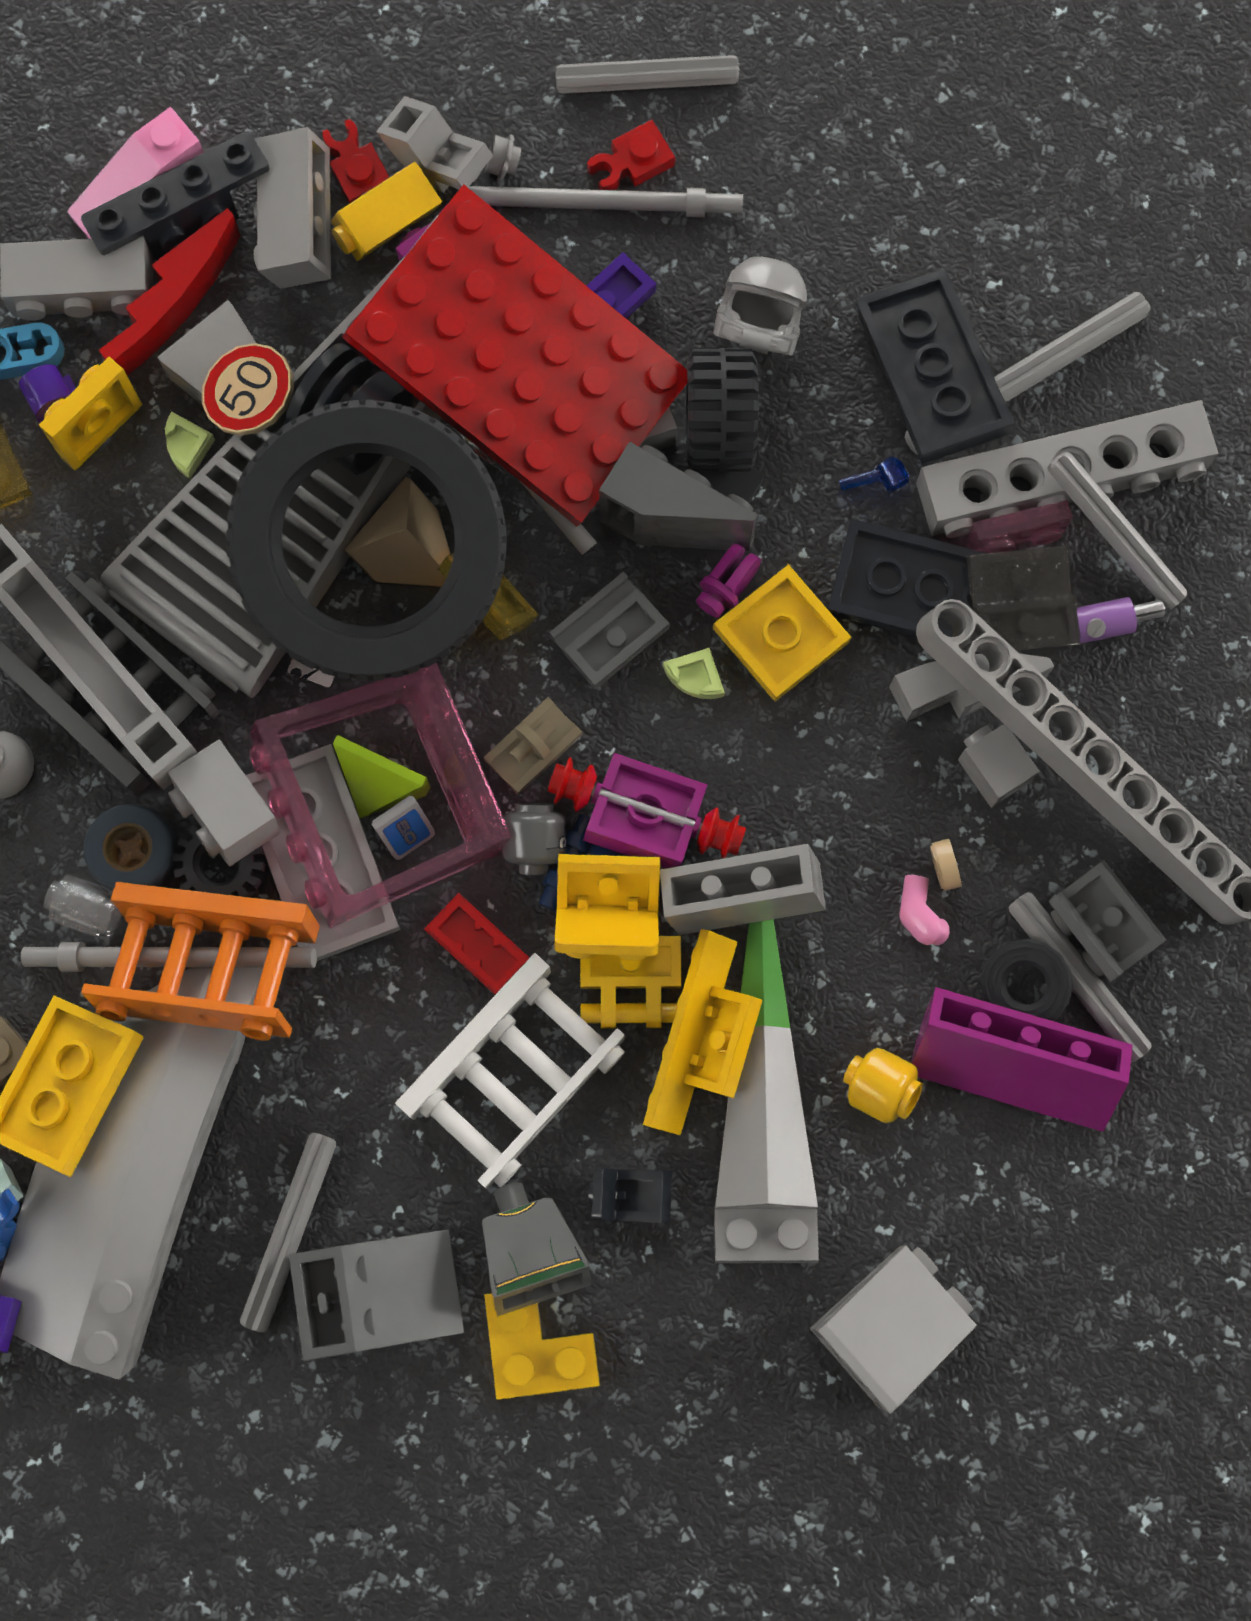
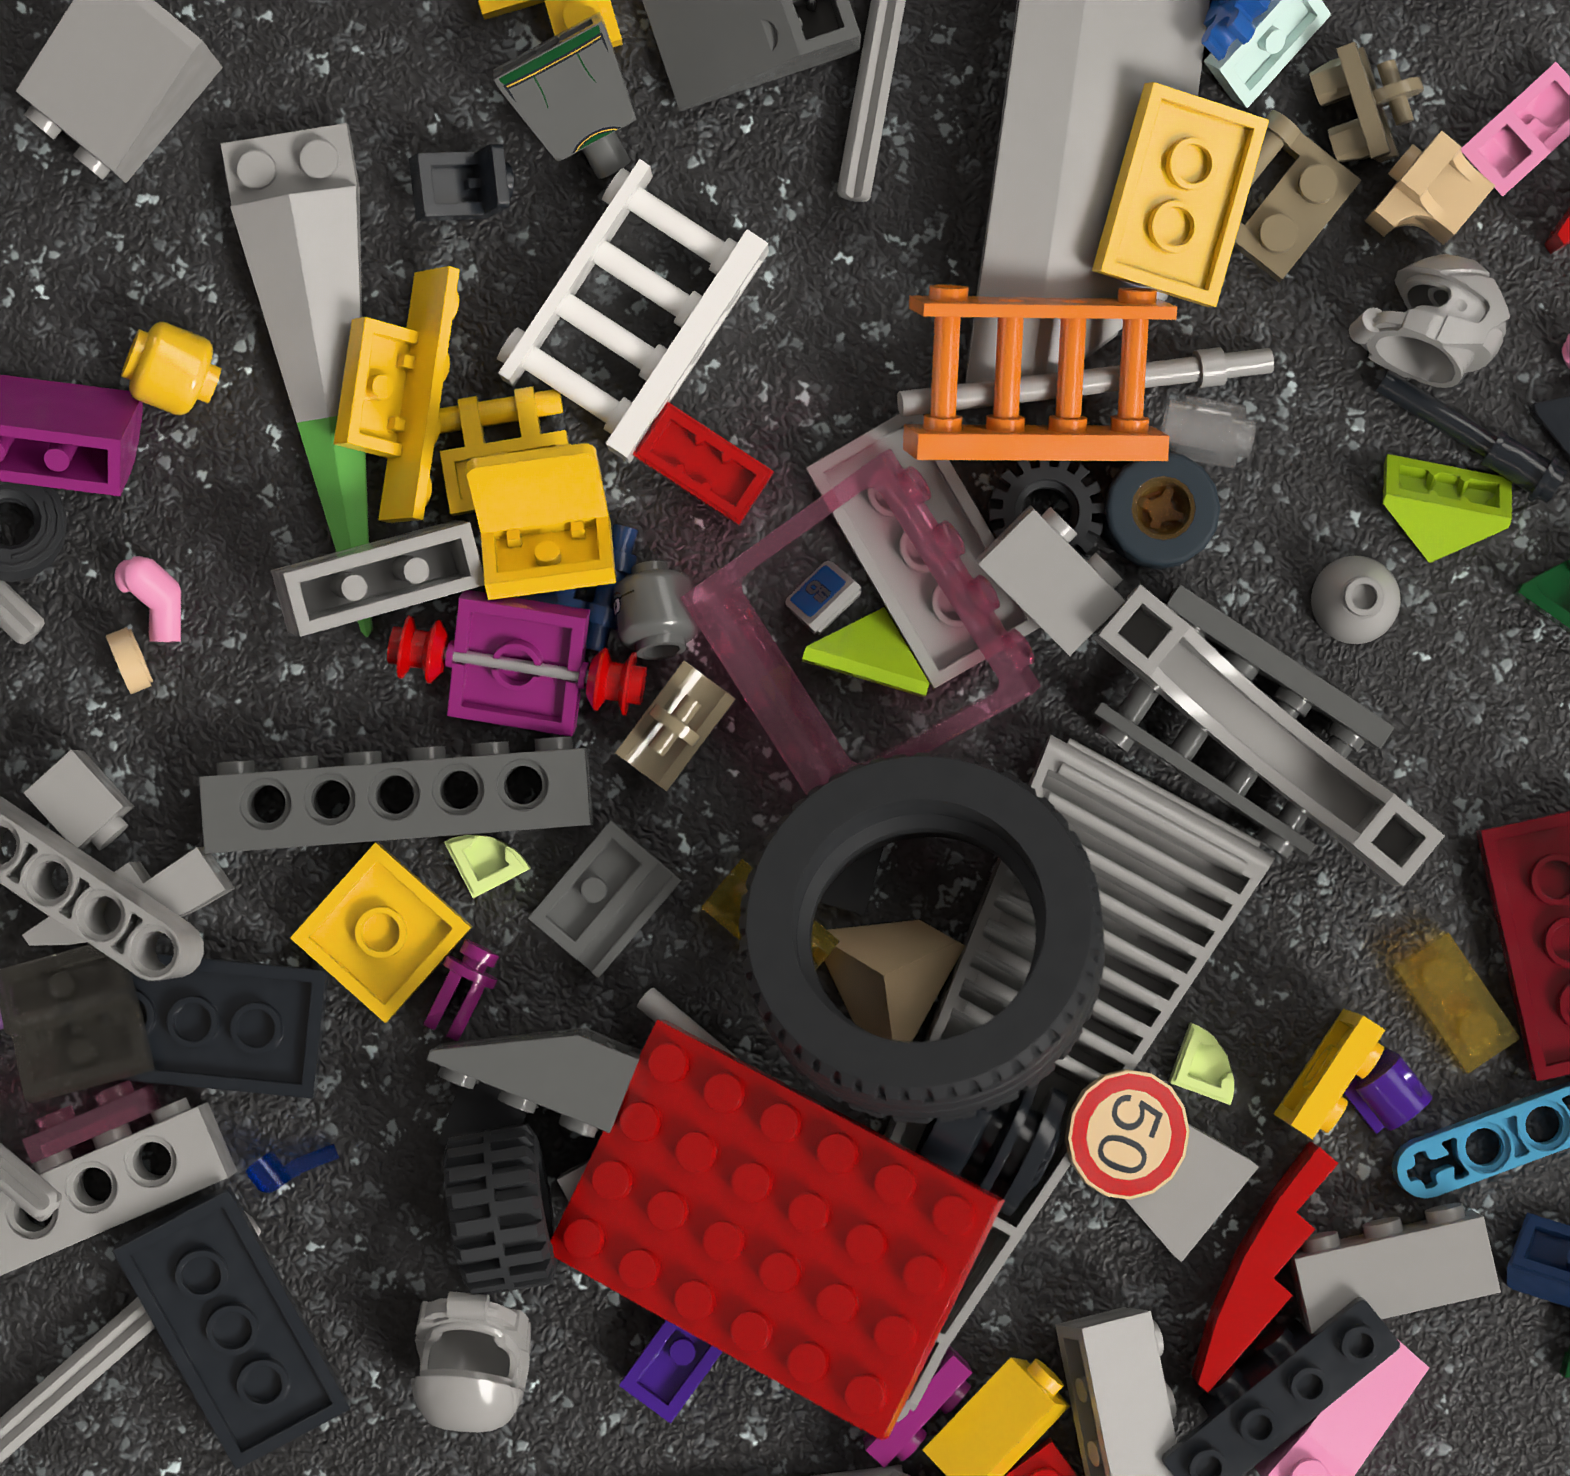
camera: 175 degrees right, 10 degrees up
none -> dark grey brick [199,737,594,854]

